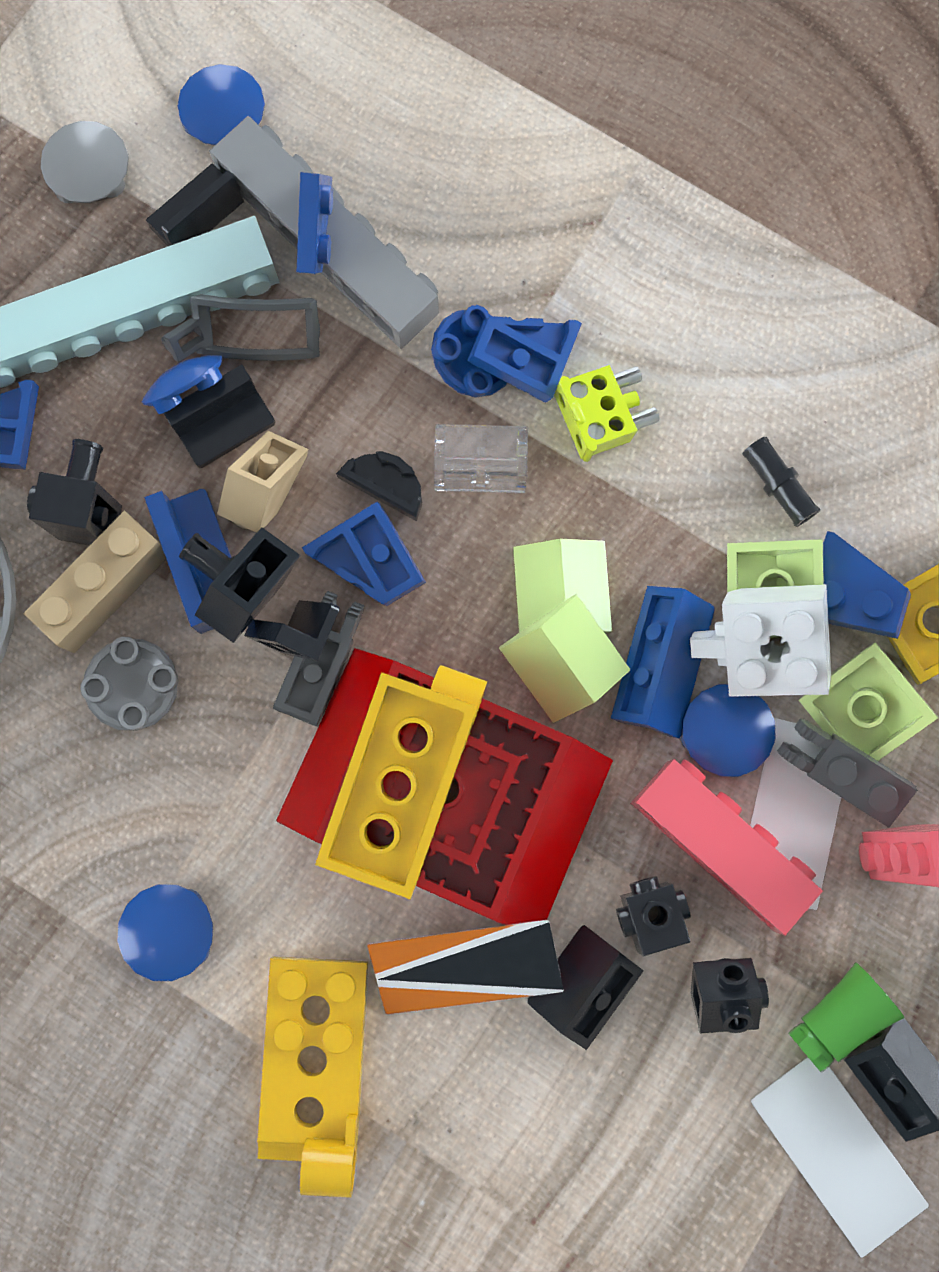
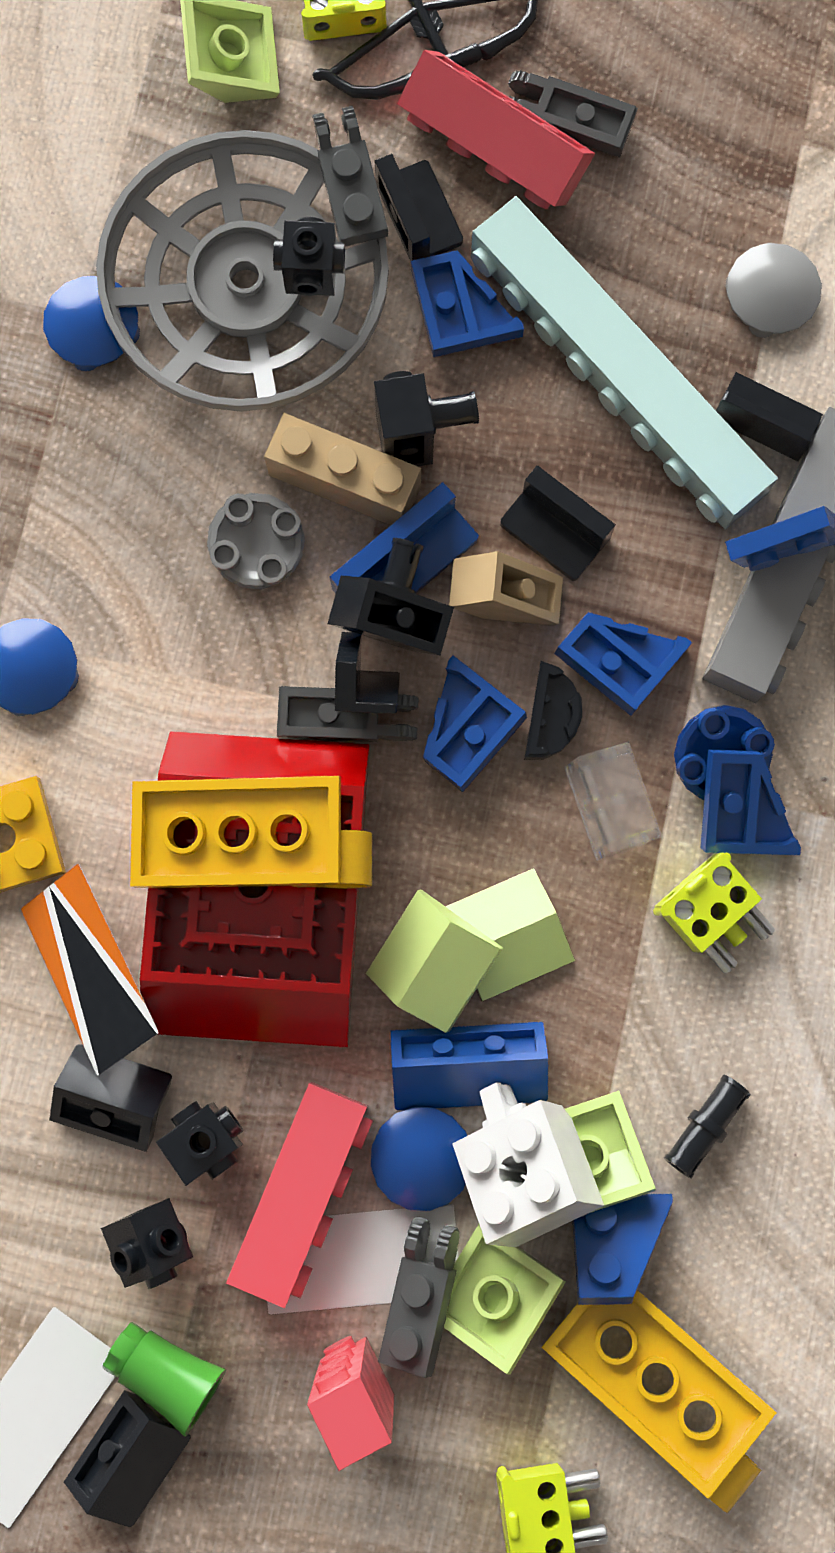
camera: 70 degrees right, 0 degrees up
blue dish [142,355,223,414] -> none
dark grey sword [161,294,320,362] -> none
none -> blue wing [554,612,692,716]

